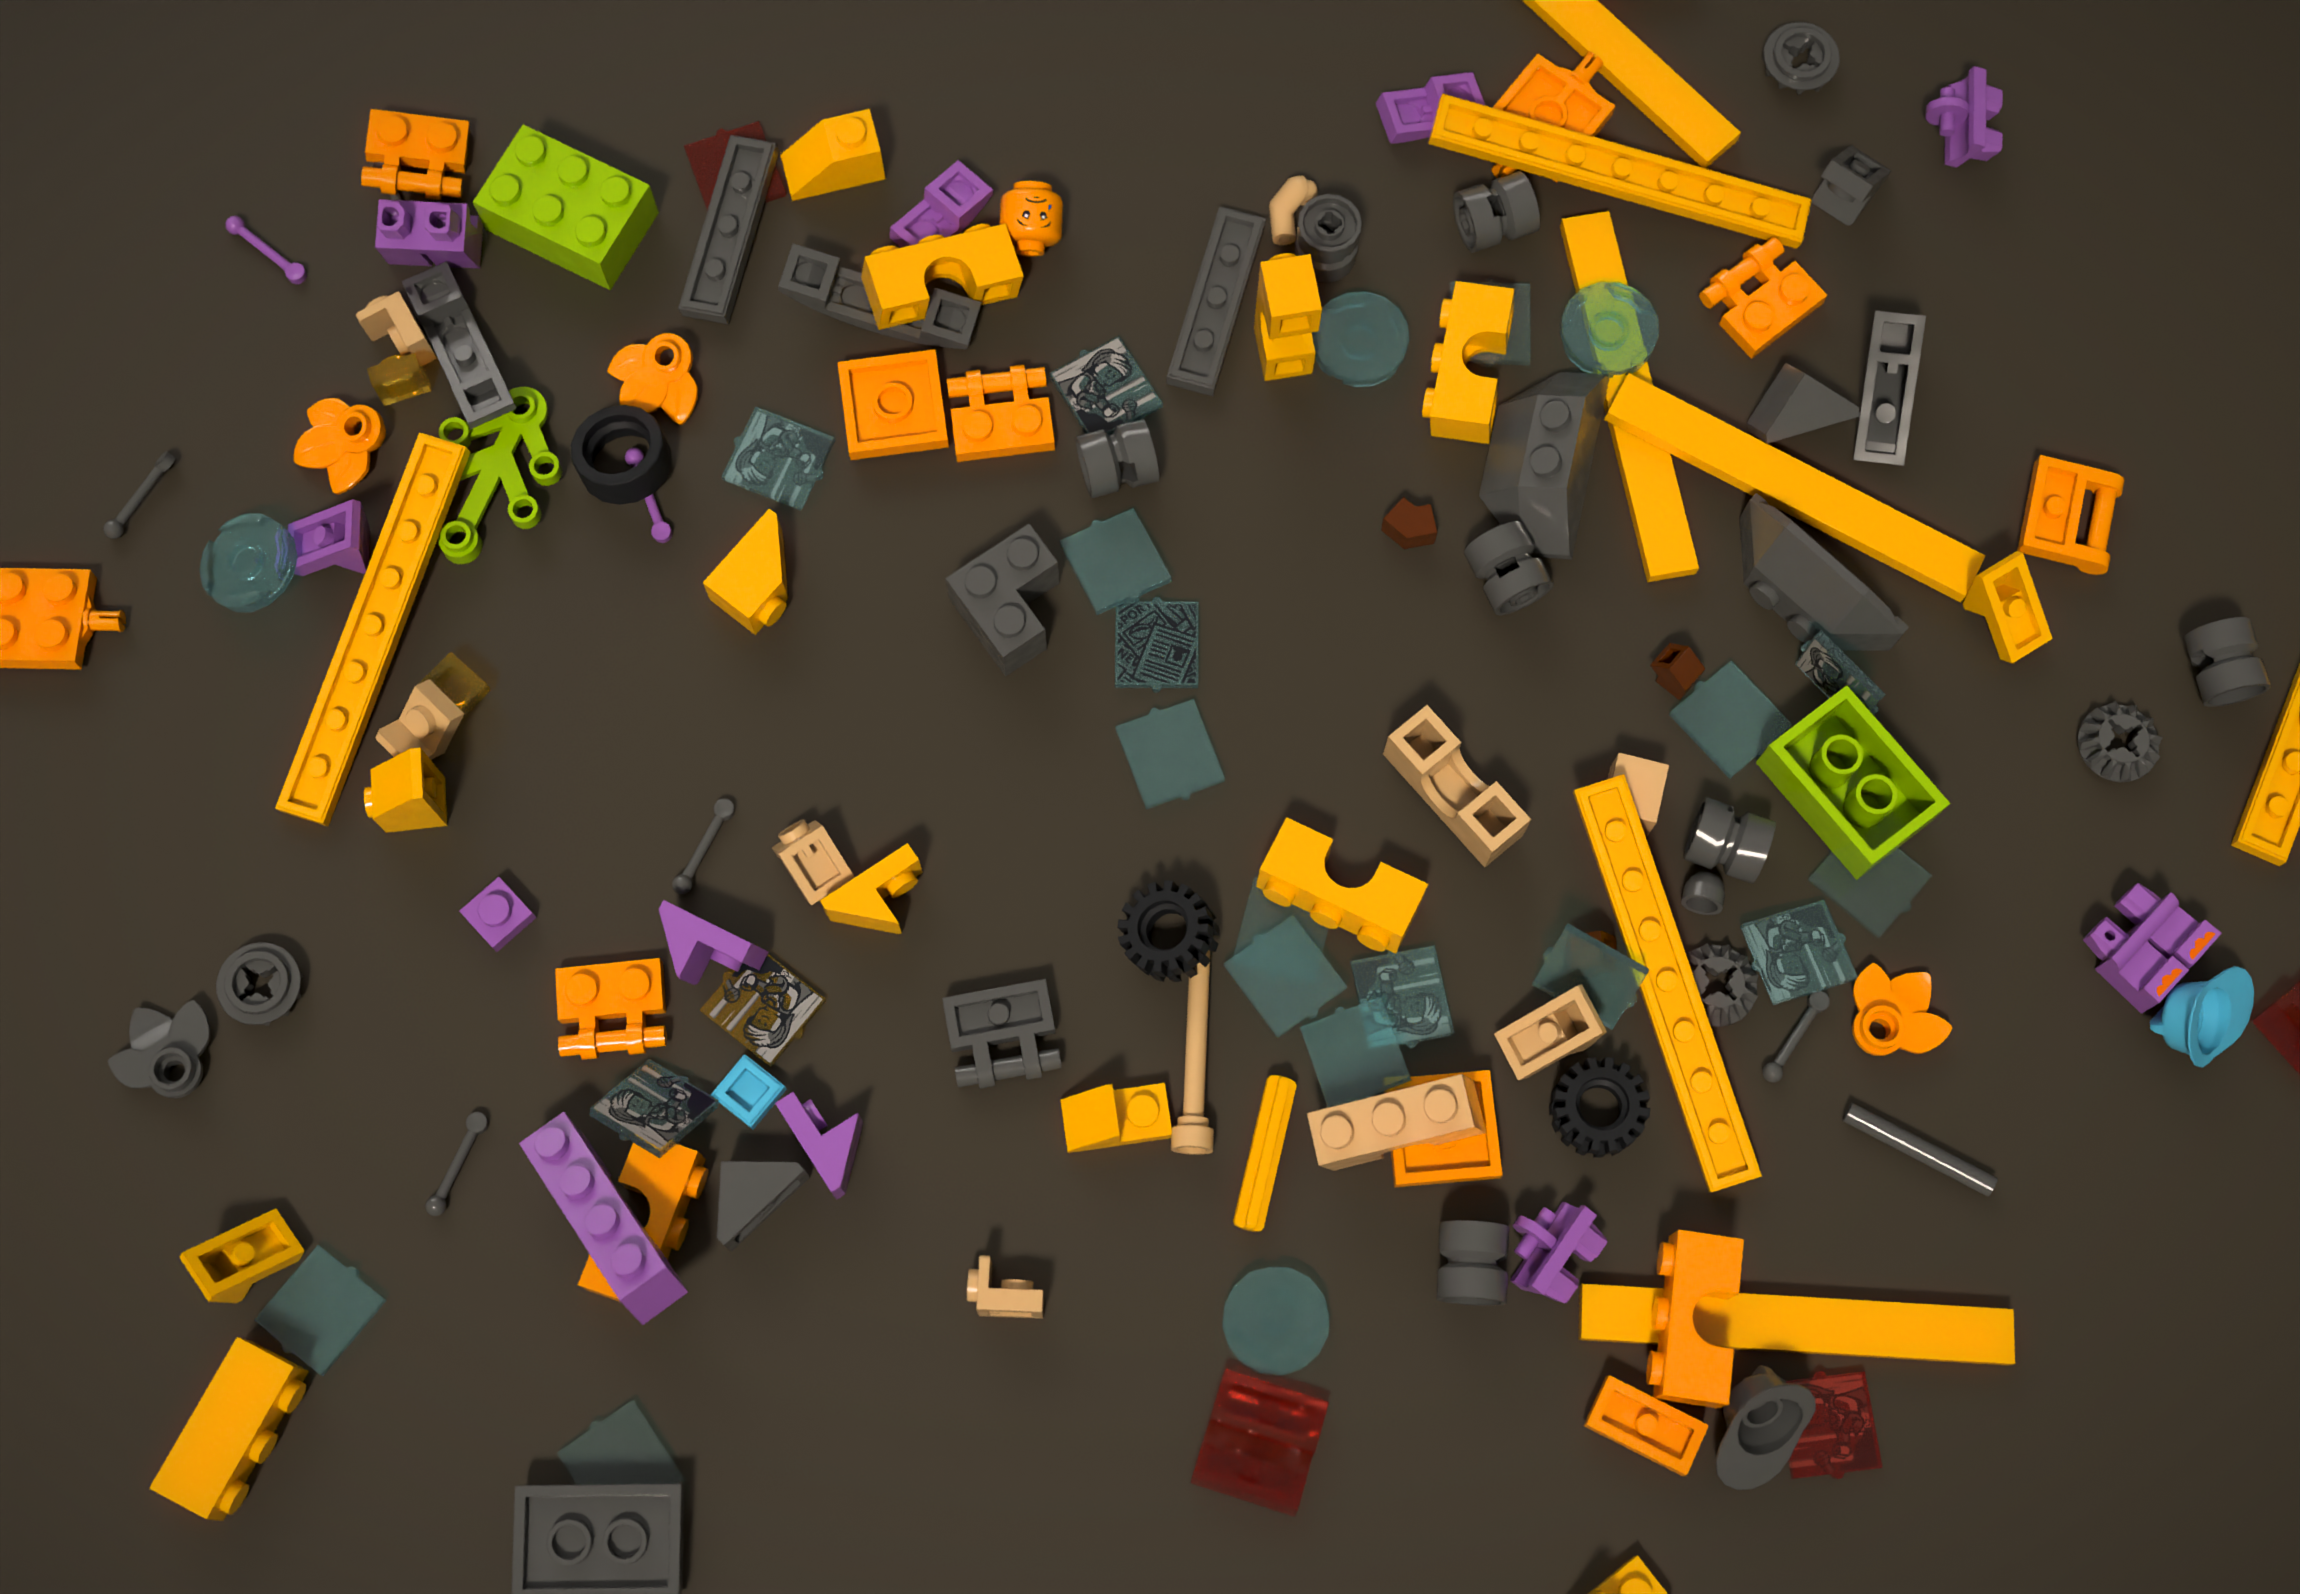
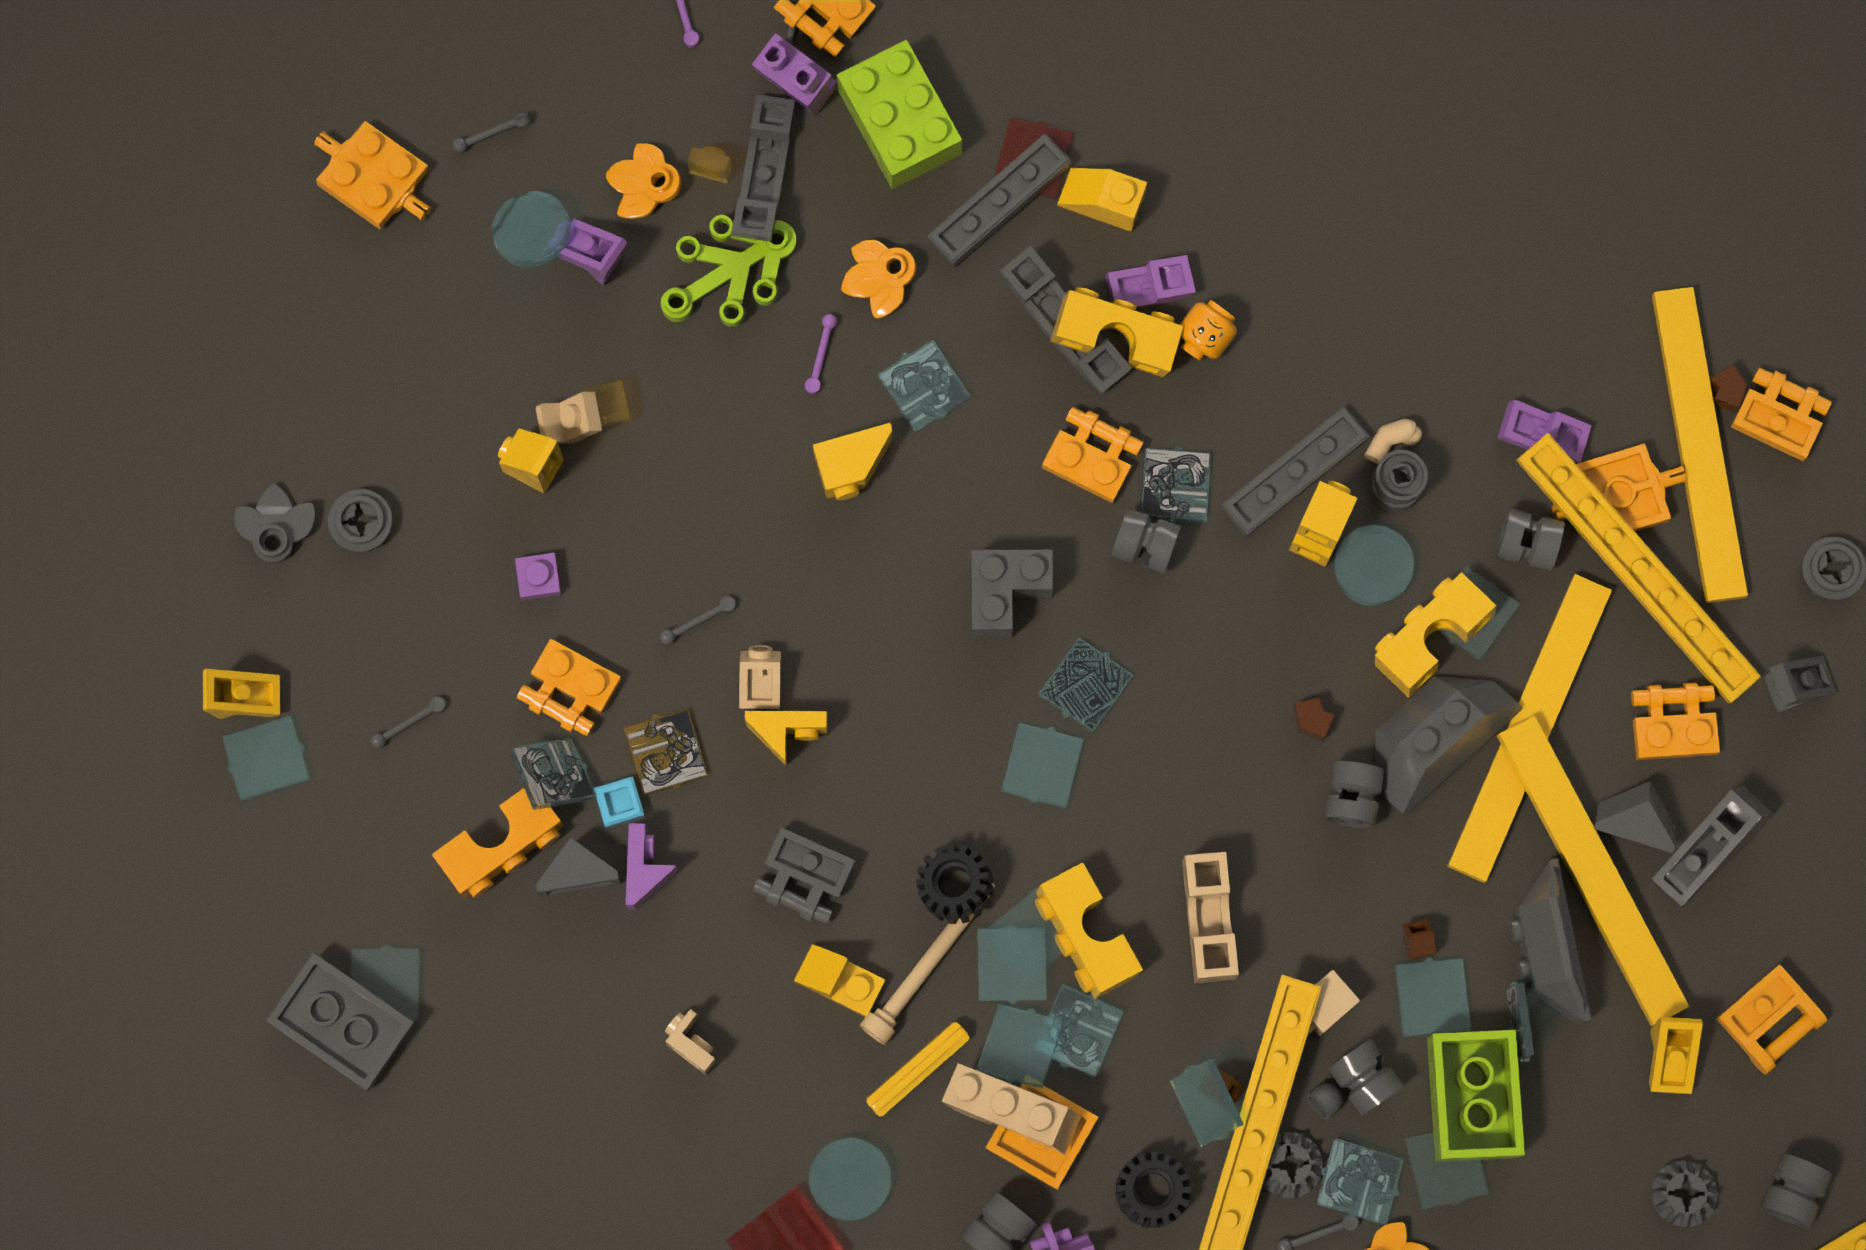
camera: 35 degrees right, 5 degrees up
yellow brick [149,1337,309,1521] -> none
yellow tile [275,432,471,827] -> none
tan bracket [356,291,438,367] -> none
medium lavender arch [519,1112,688,1325] -> none
black tyre [570,405,672,505] -> none
medium lavender slope [659,900,768,985] -> none
light orange plate [837,349,949,460] -> none
clear light blue piece [1059,508,1172,615] -> none
tan slope [1494,984,1607,1081] -> none
clear light blue tile [1559,282,1659,378] -> none

